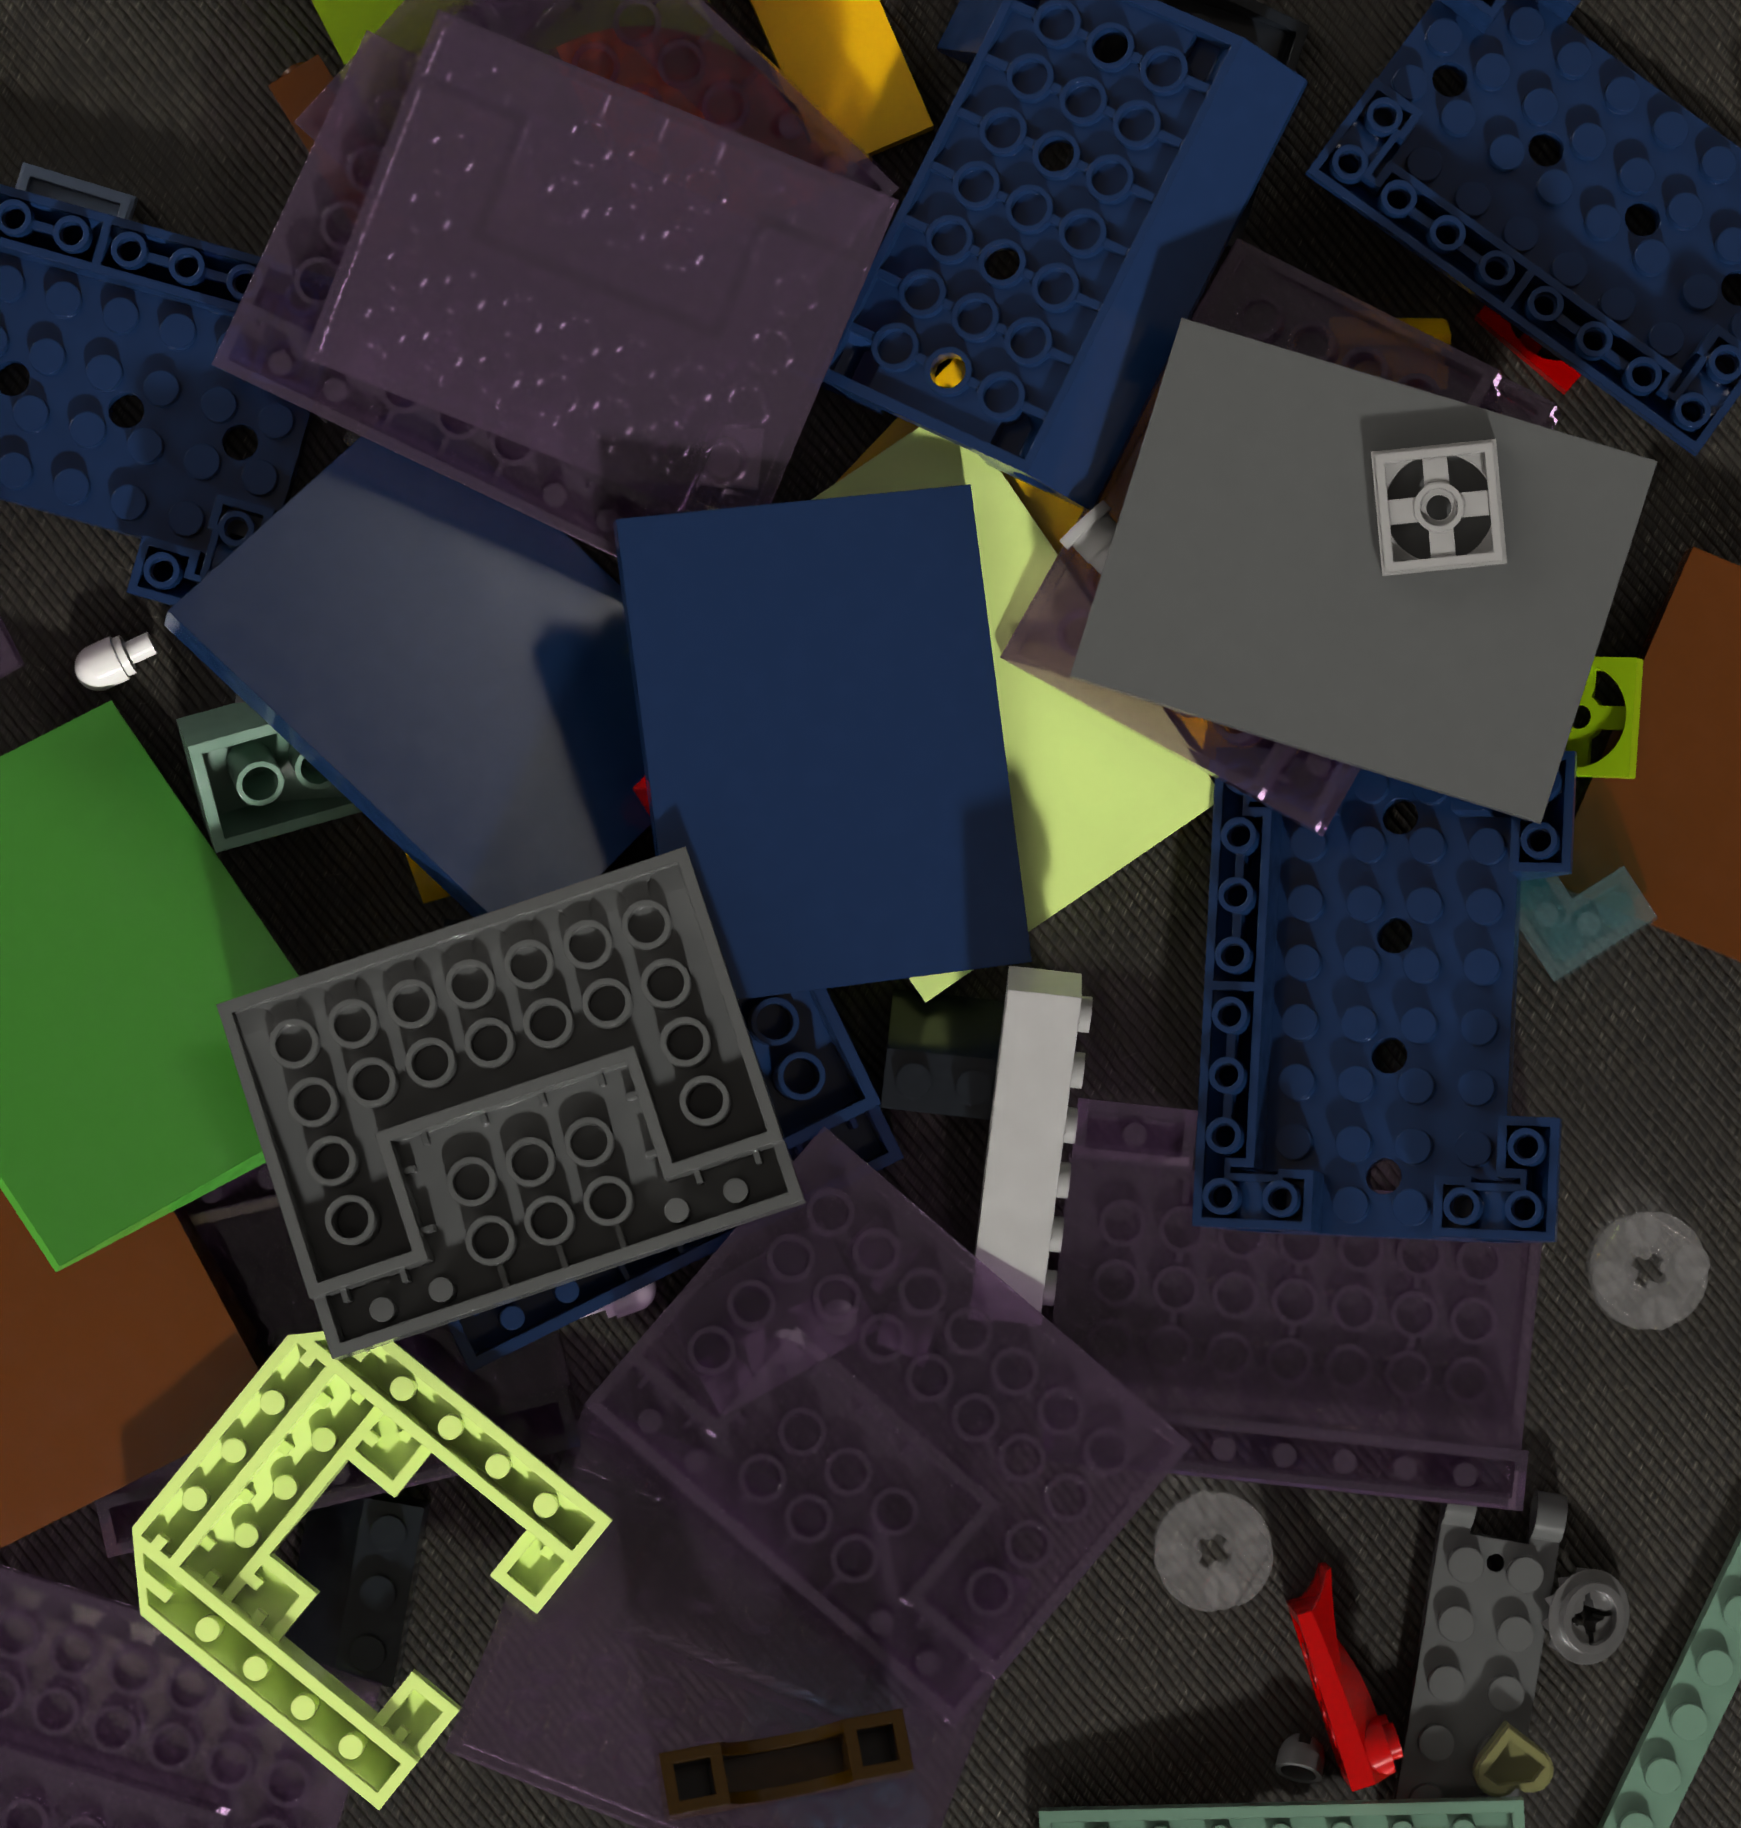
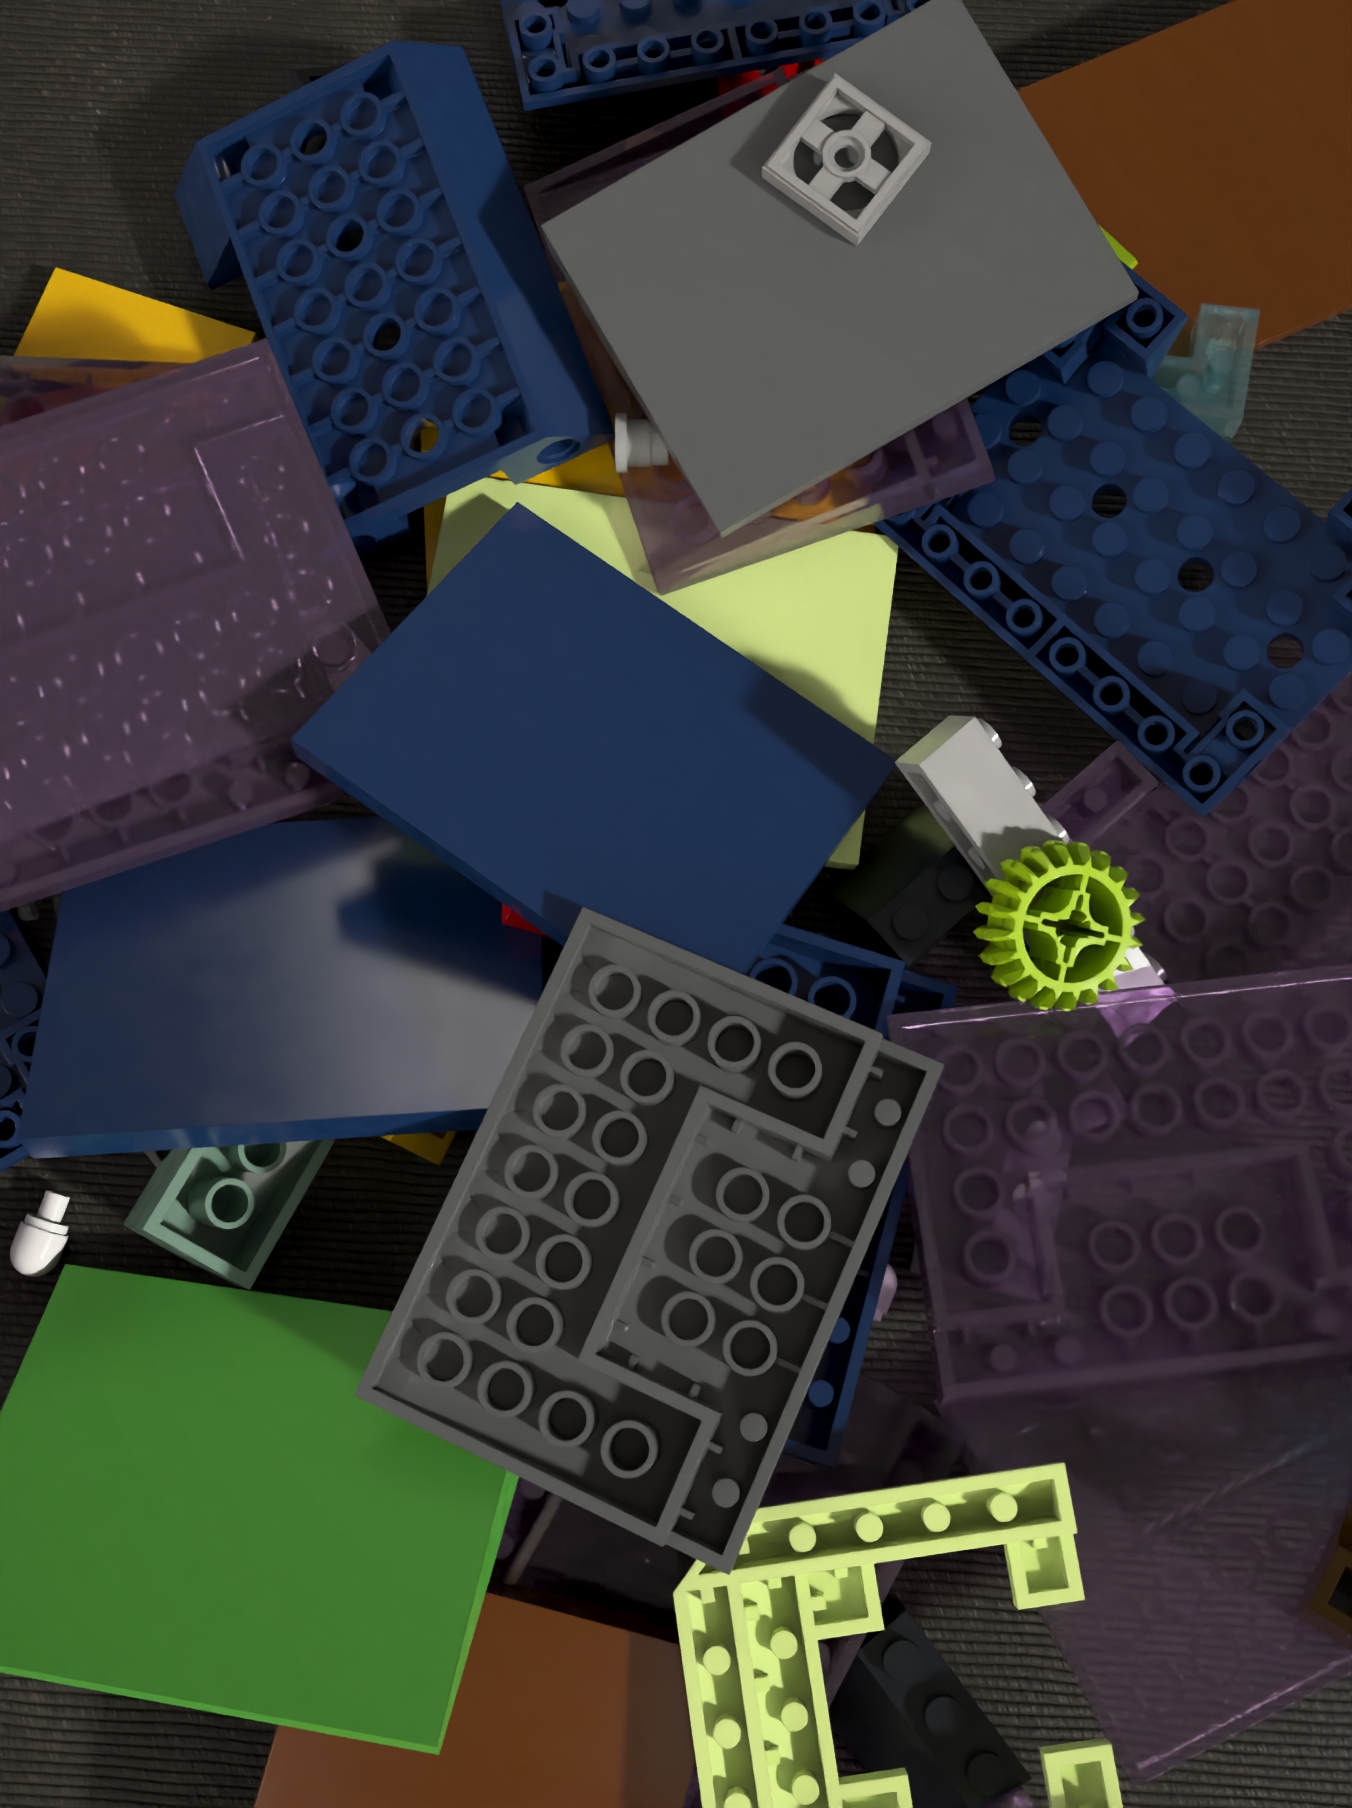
camera: 45 degrees left, 10 degrees down
none -> lime gear [973,840,1146,1011]

